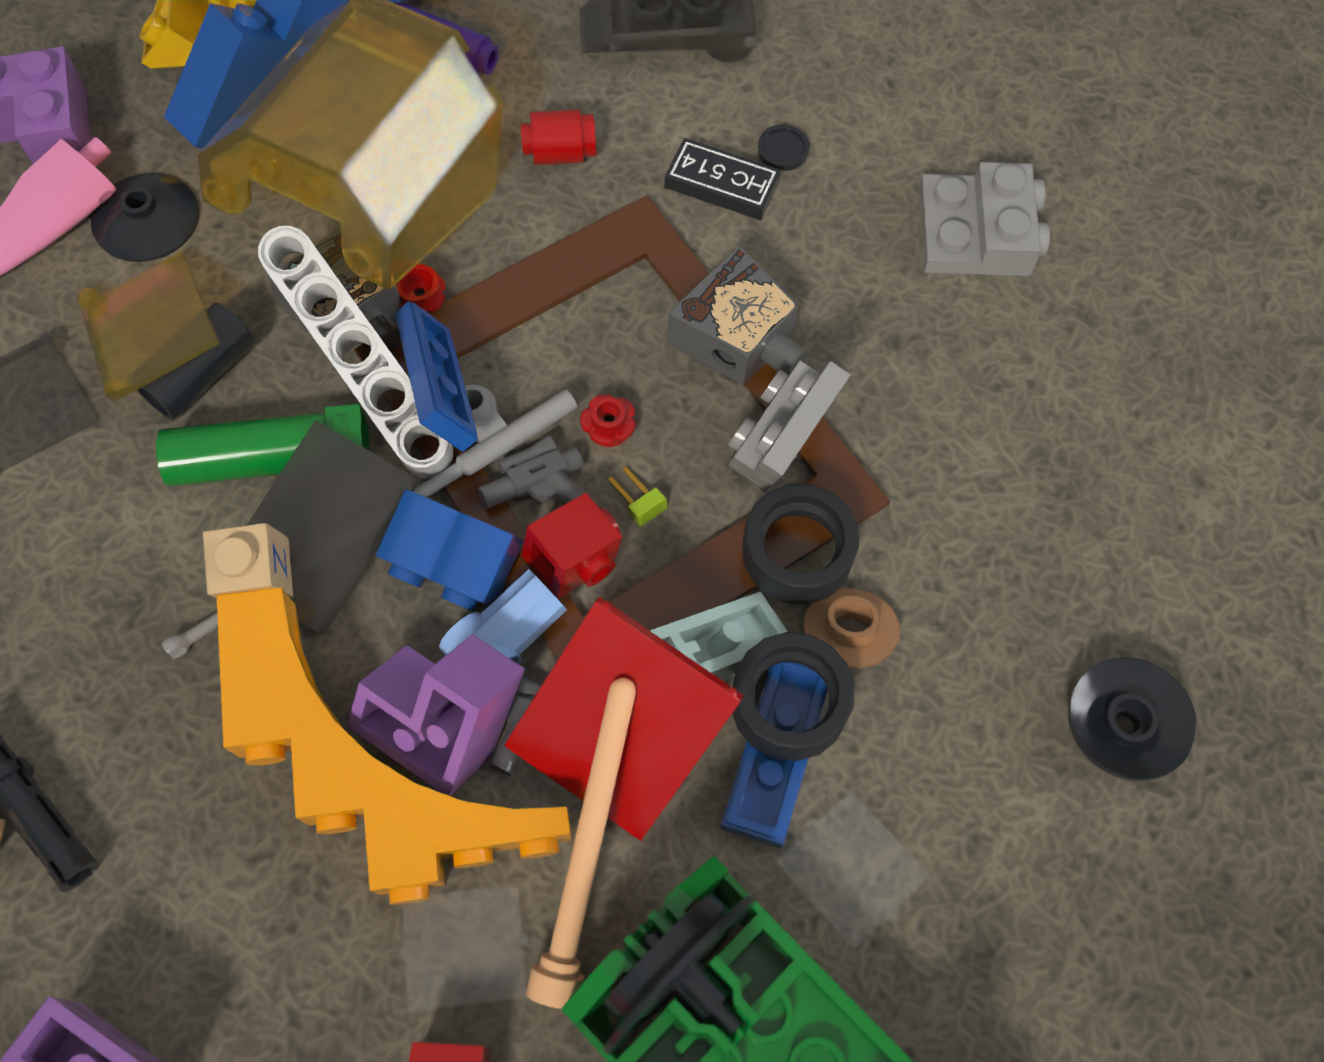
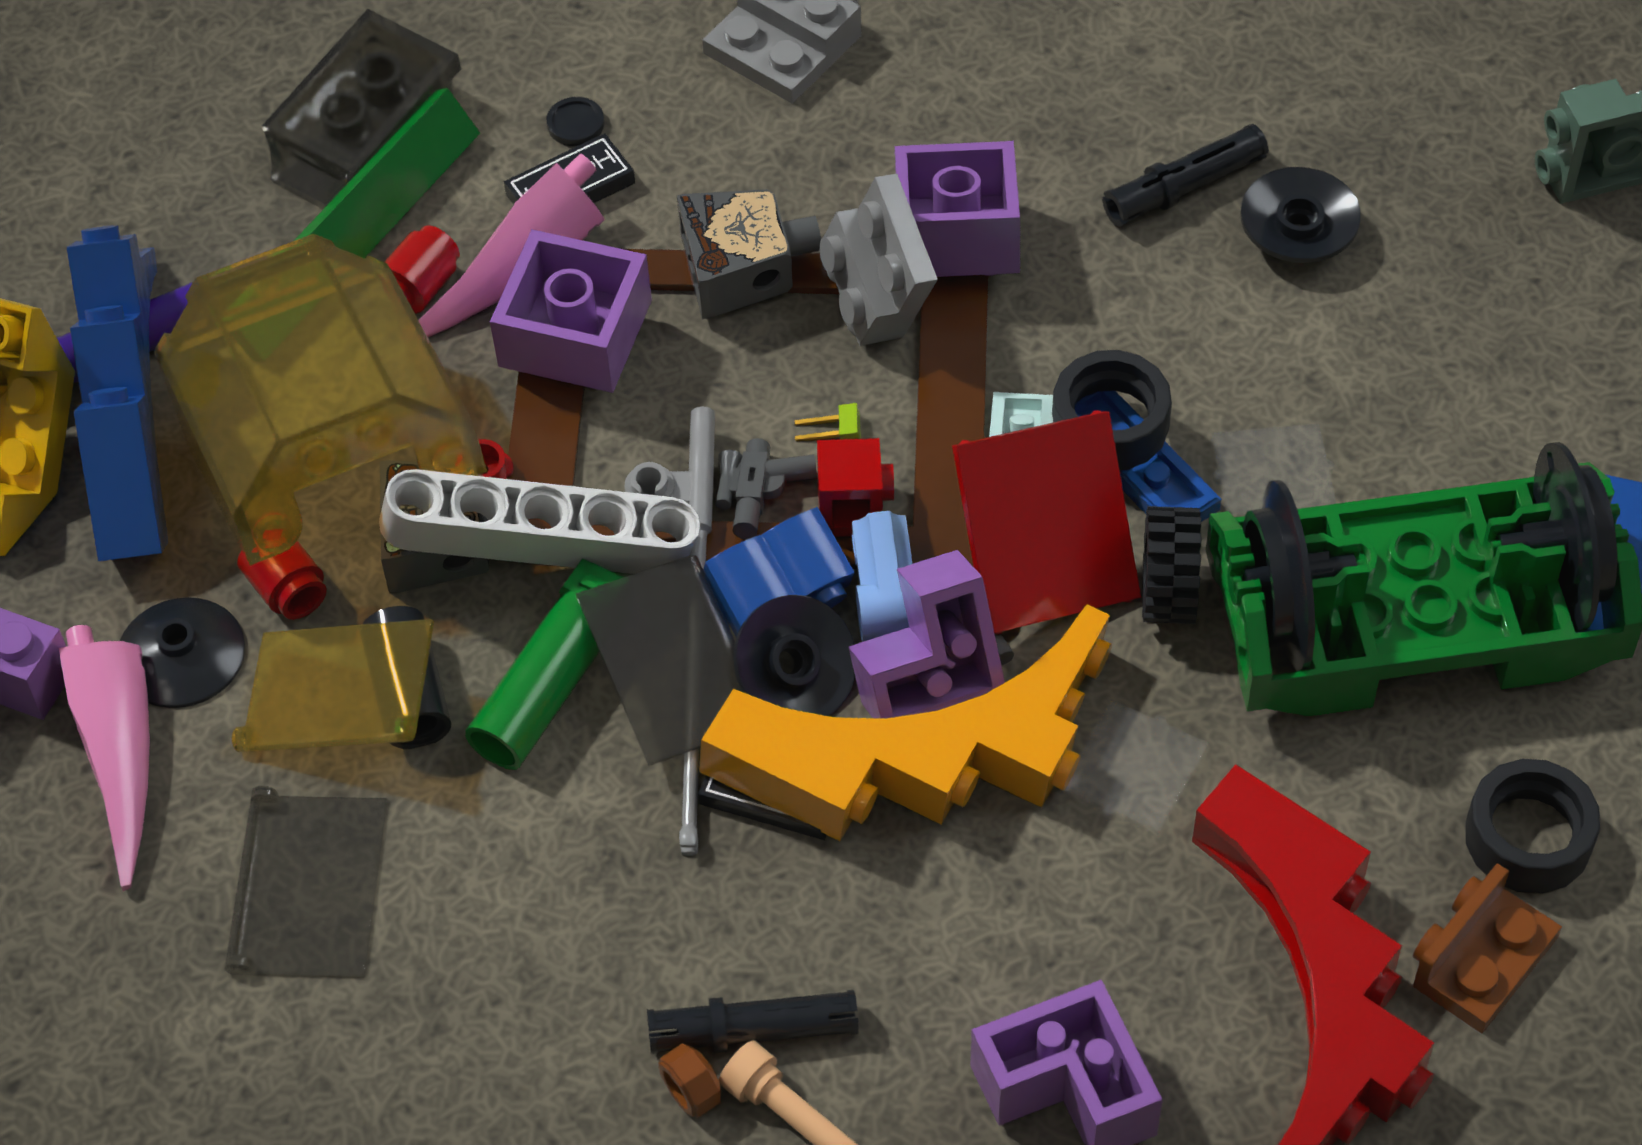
camera: 50 degrees left, 10 degrees down
tan brick [203,523,293,599] -> none
blue tile [395,301,478,452] -> none
light nougat piece [525,678,636,1009] -> none
red plate [580,394,636,447] -> none
black tyre [743,484,859,604] -> none
medium nougat piece [803,588,900,669] -> none
none -> green tile [218,88,480,366]
none -> red brick [237,526,327,620]
none -> bright pink piece [396,154,604,349]
none -> medium lavender brick [490,229,652,393]
none -> black dish [733,595,855,716]
none -> medium lavender brick [895,141,1020,277]
none -> black pin [1102,124,1269,227]
none -> black tyre [1142,506,1201,624]

